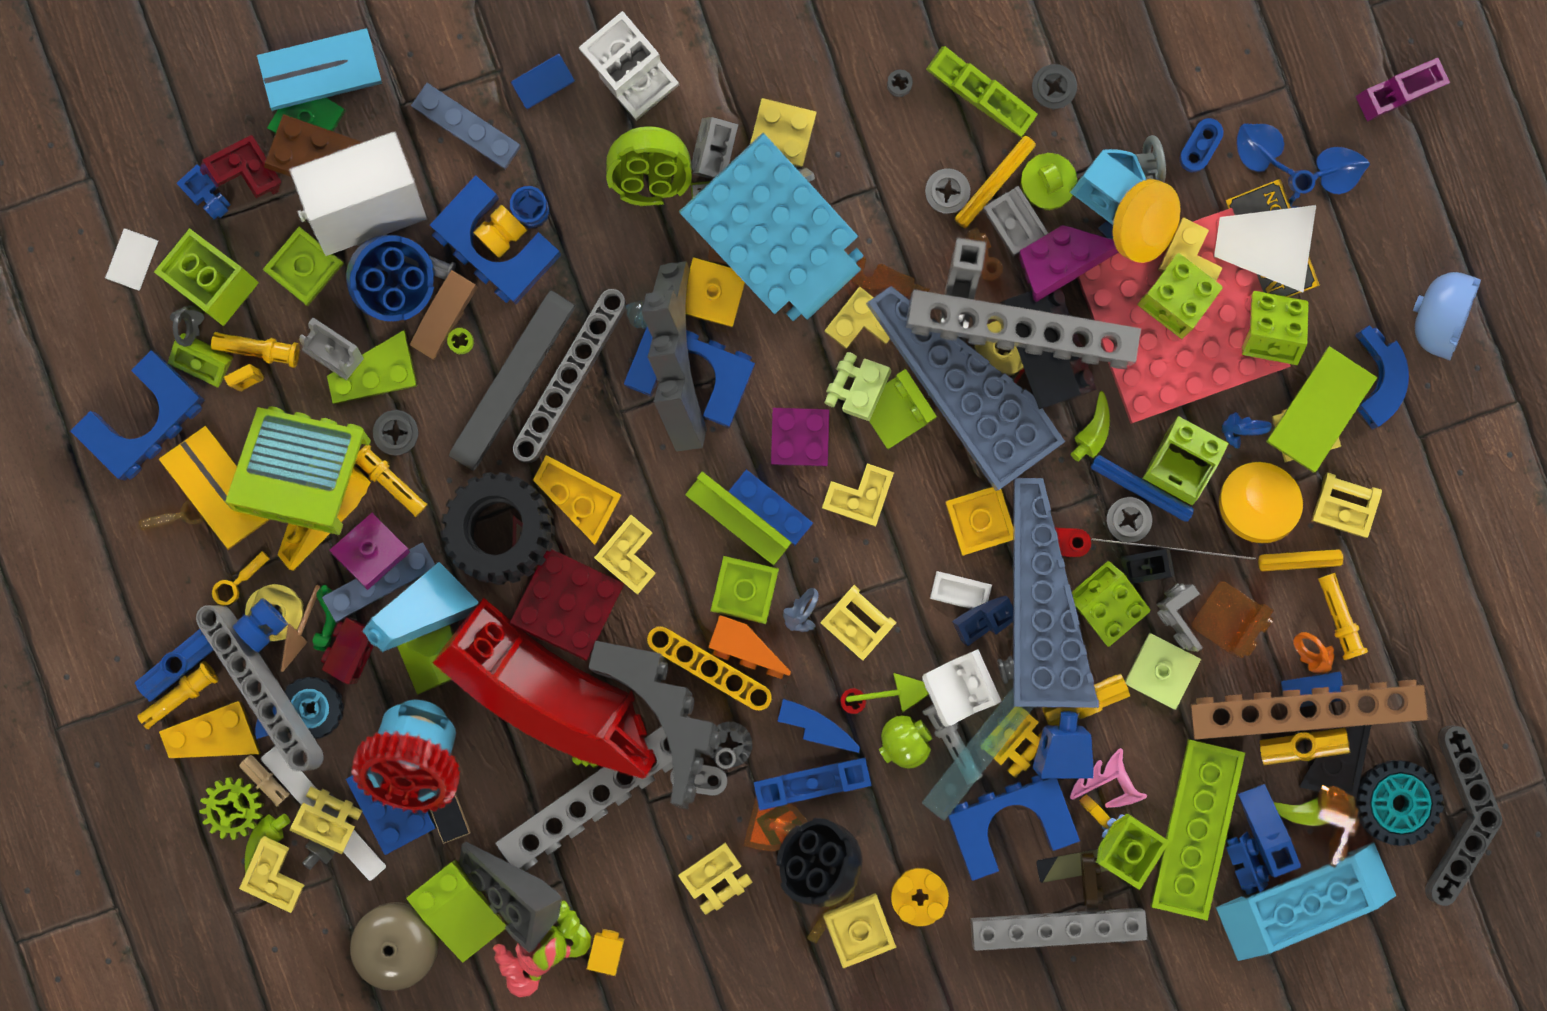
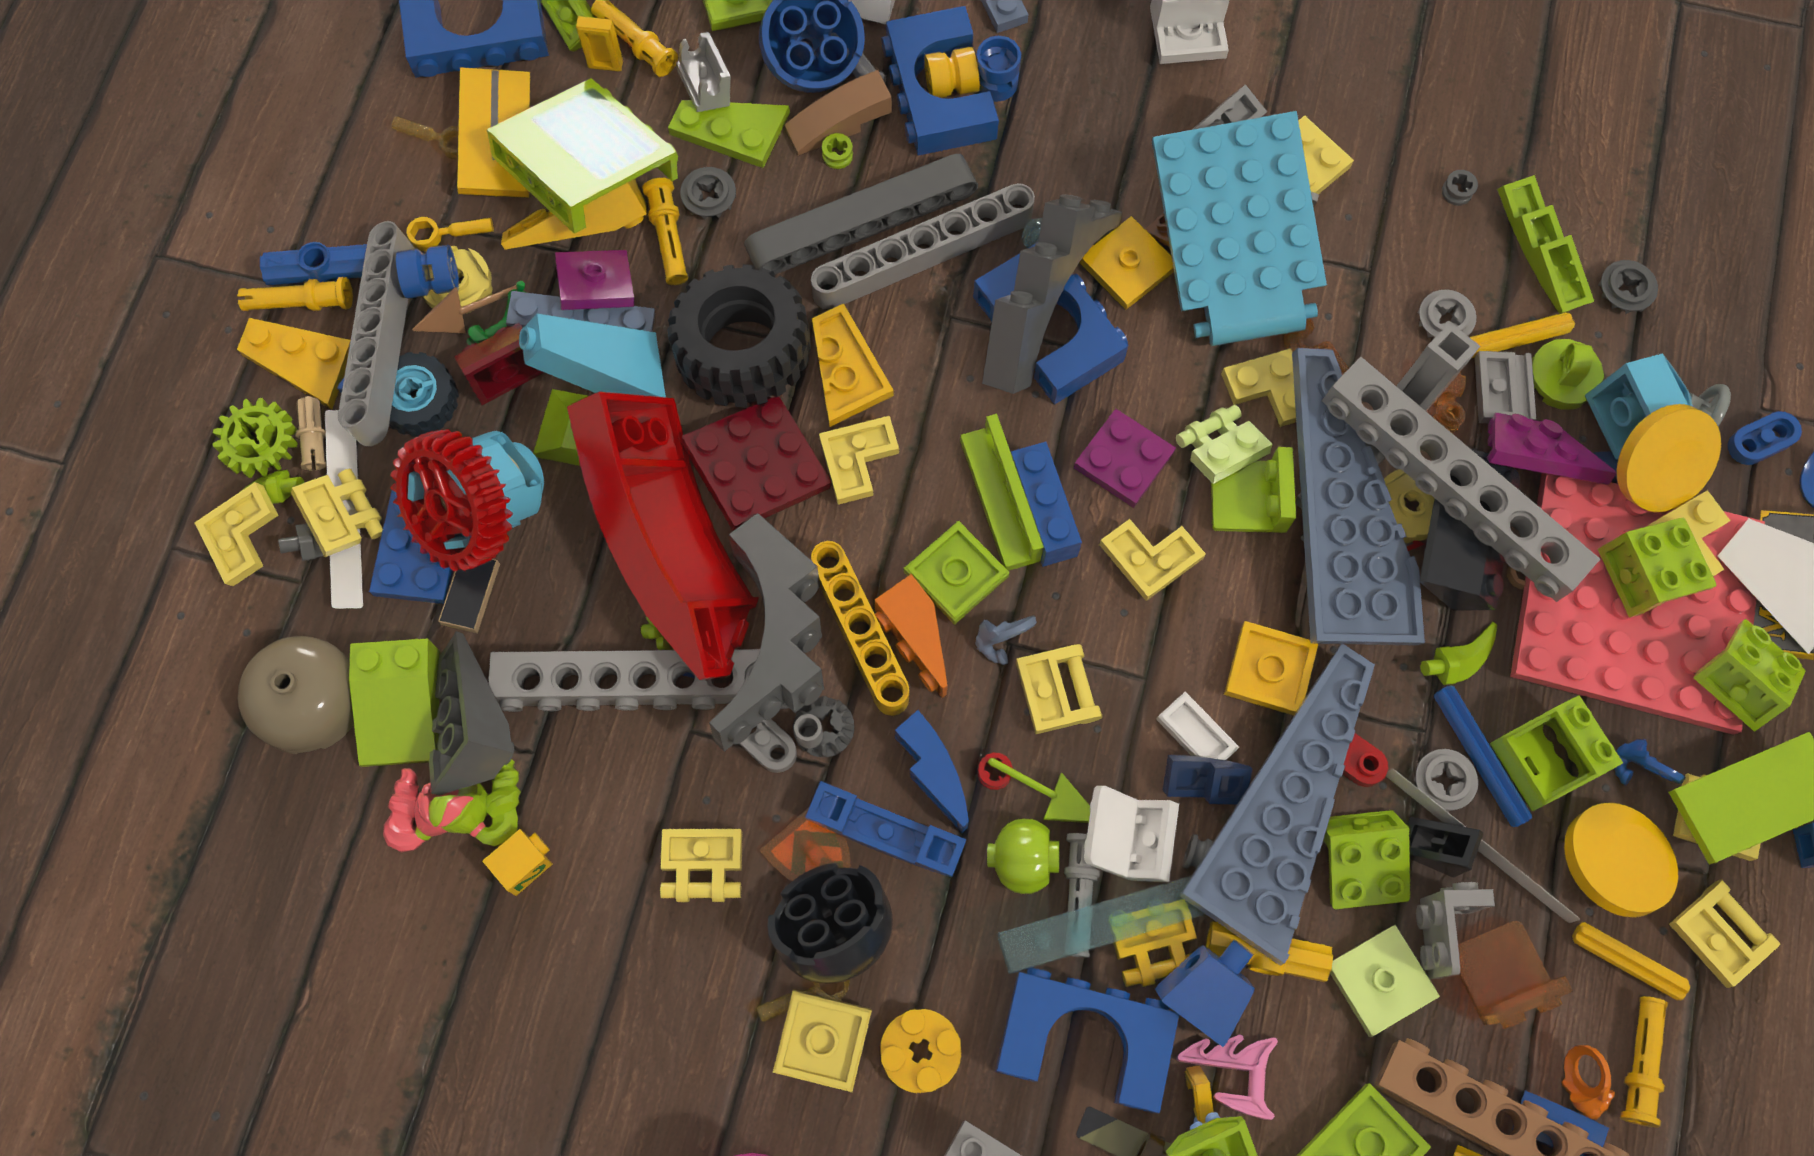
camera: 35 degrees right, 15 degrees down
lime cylinder [606,126,692,206] -> none

